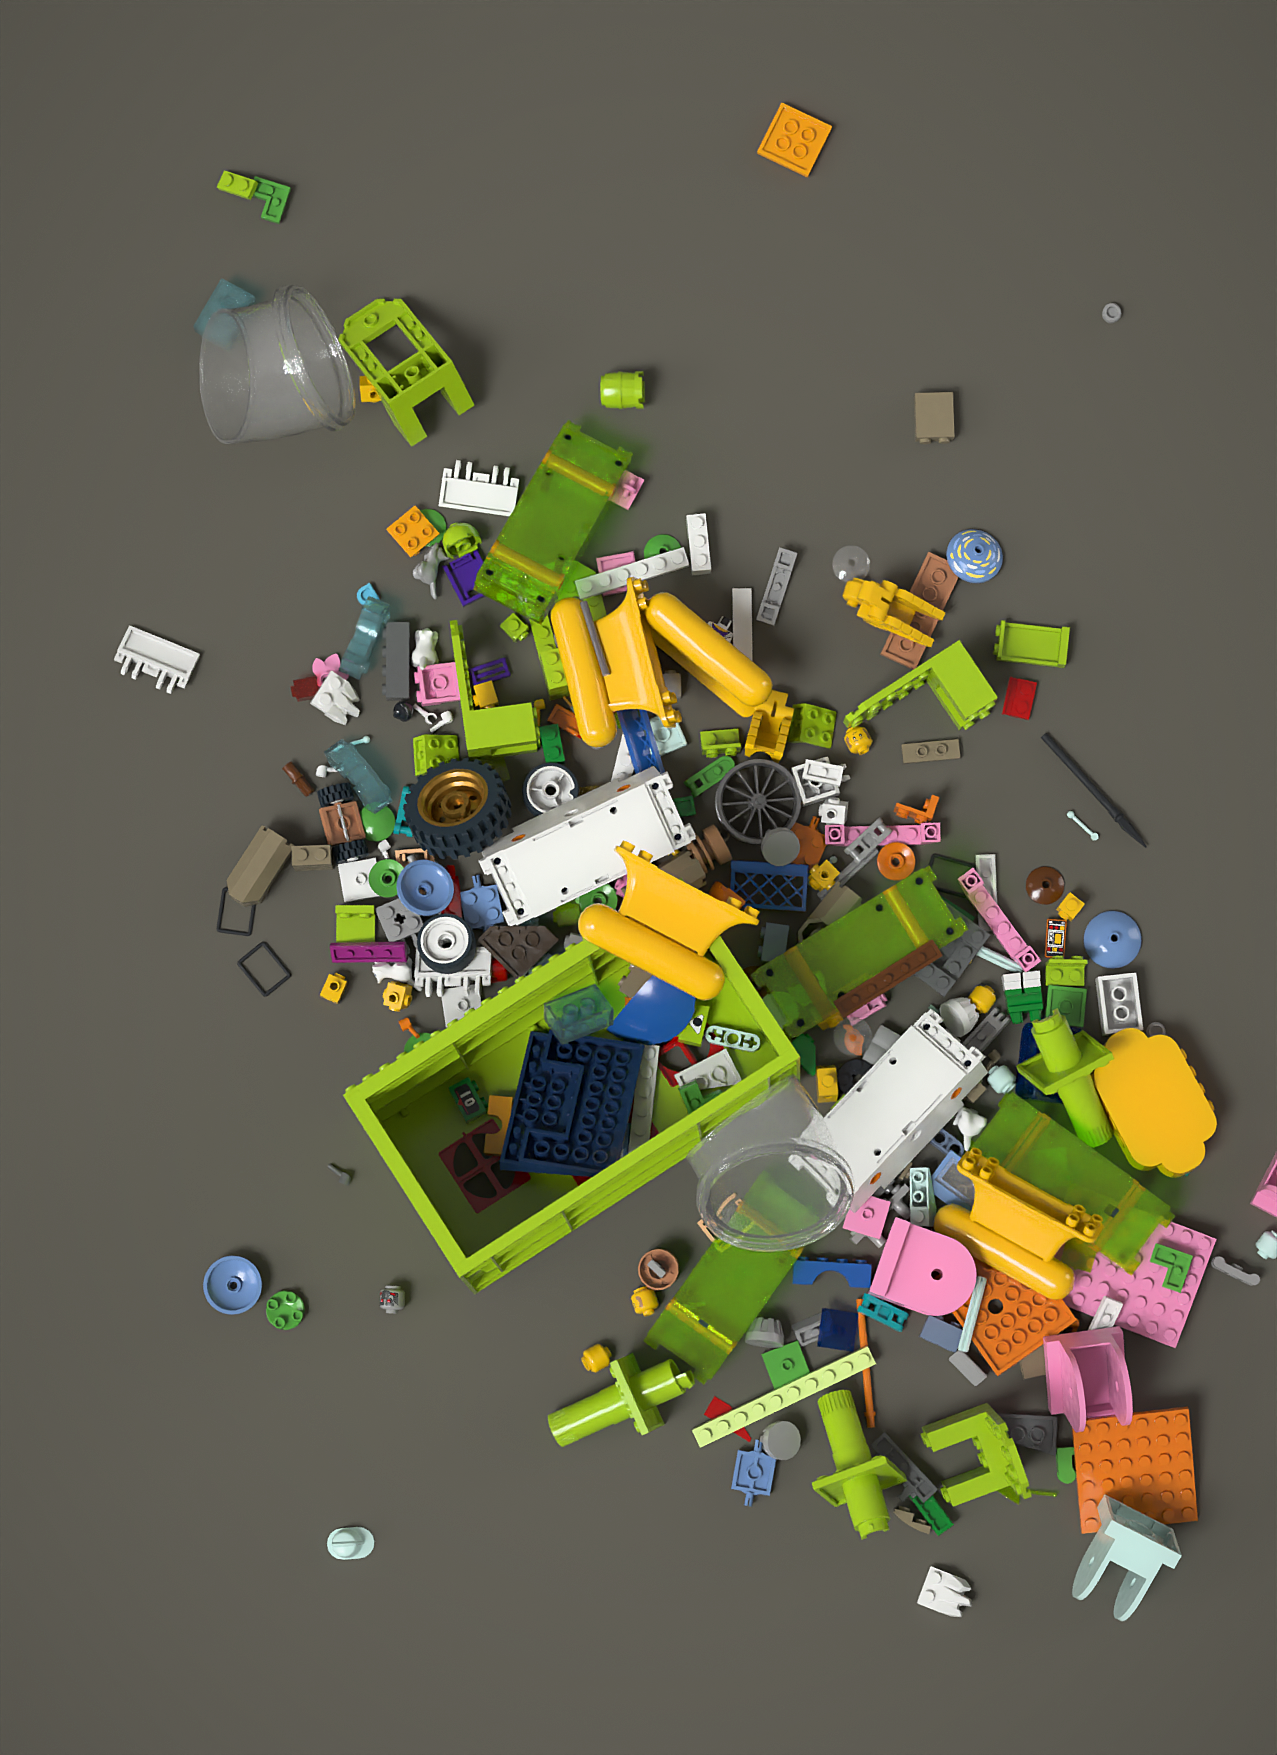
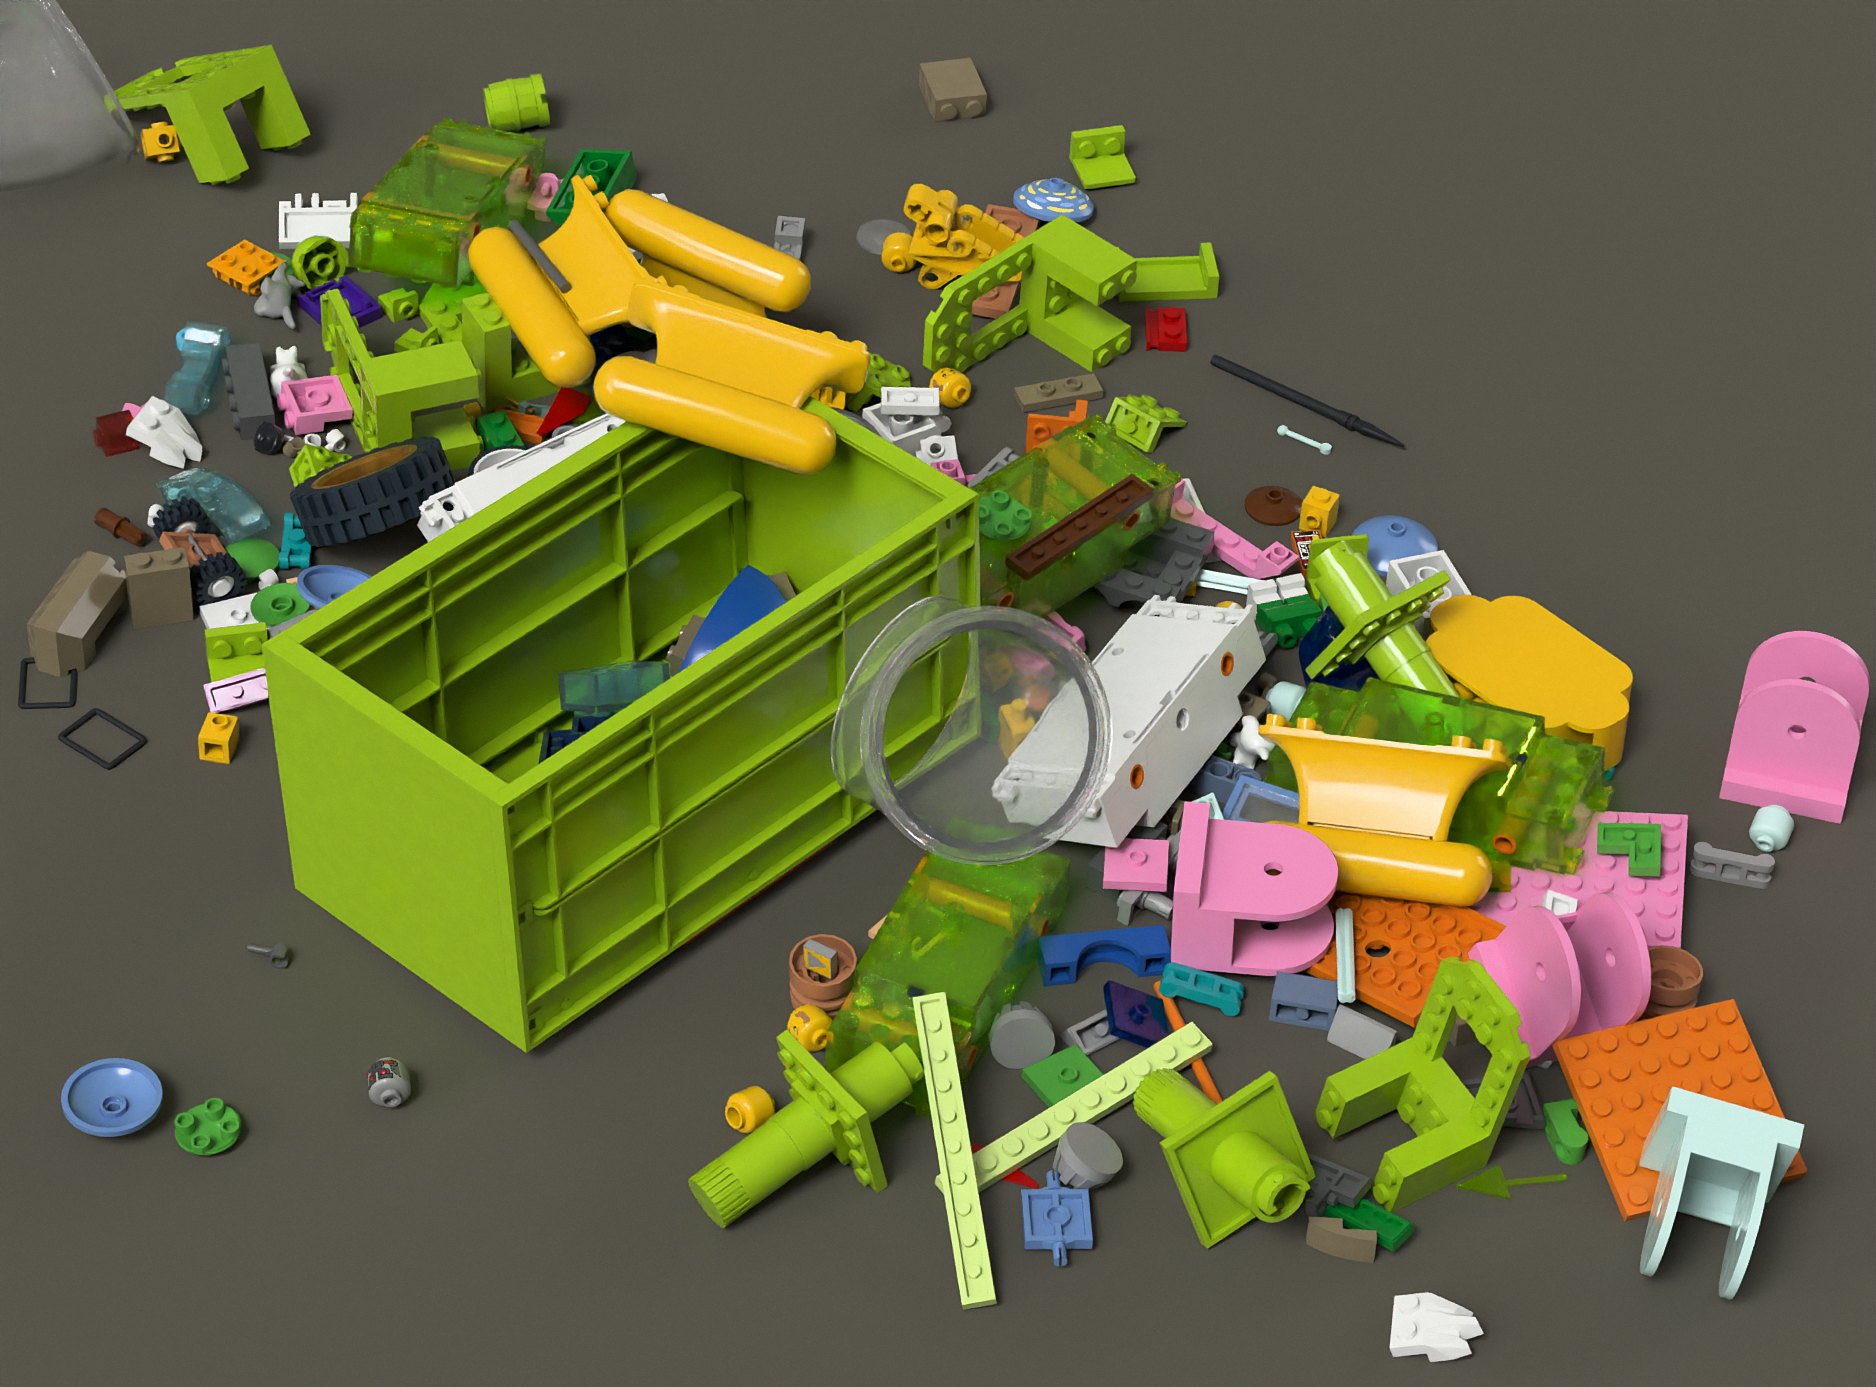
camera: 10 degrees left, 40 degrees down
none -> dark tan hand [282,437,305,458]
none -> green slope [546,149,637,227]
none -> yellowish green plate [912,992,997,1310]
none -> bright green dish [979,490,1032,541]
none -> lime bracket [1069,125,1136,189]
none -> lime bracket [1103,394,1187,453]
none -> nougat wheel [1637,945,1703,1021]

